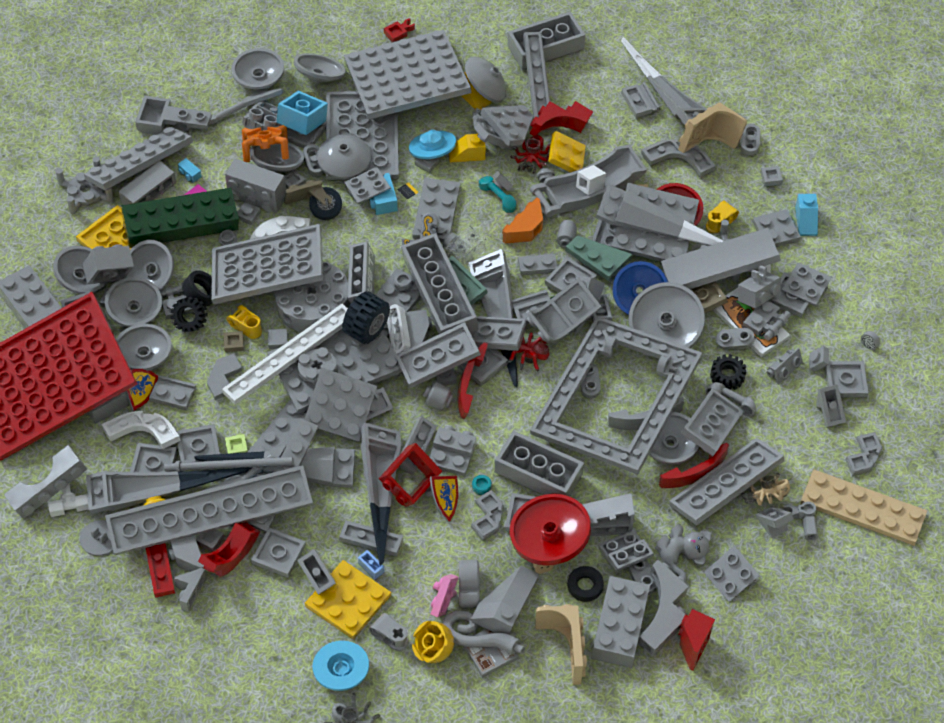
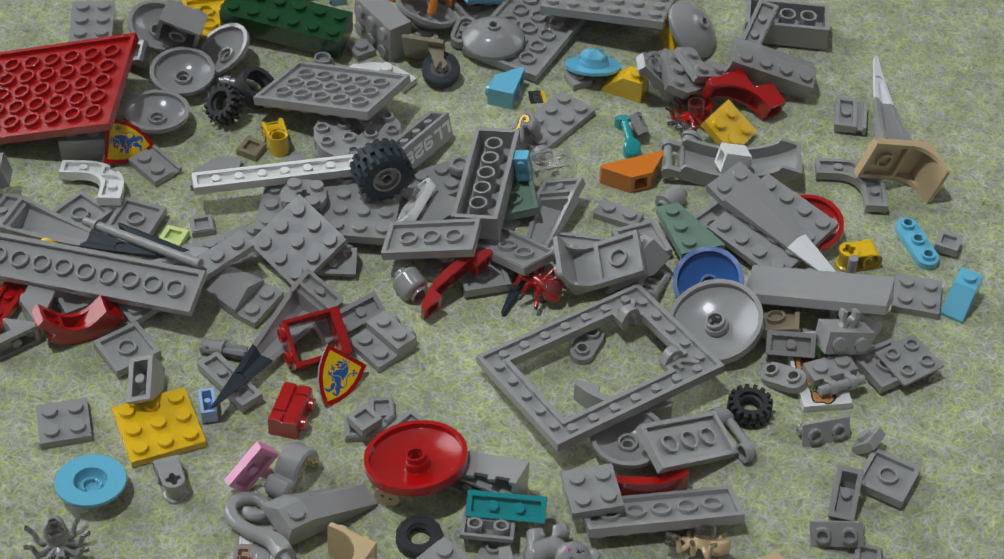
camera: 30 degrees right, 10 degrees down
light grey hinge [344,167,391,204] -> none
yellow cylinder [412,621,454,663] -> none
teal tile [472,475,492,495] -> none
light grey brick [494,430,584,497] -> none
light grey plate [741,124,760,156] -> none
tile [861,331,880,350] -> none
none -> light grey plate [36,397,93,450]
none -> light grey tile [189,214,216,238]
none -> light grey axle [199,338,249,360]
none -> red brick [267,382,316,440]
none -> light grey plate [346,403,382,437]
none -> teal plate [465,490,548,523]
none -> medium azure piece [513,150,533,181]
none -> light grey plate [561,463,624,520]
none -> light grey plate [673,47,726,83]
none -> light grey slope [725,36,817,100]
none -> light grey plate [765,330,816,358]
none -> light grey hinge [809,521,865,547]
none -> medium azure plate [895,217,939,270]

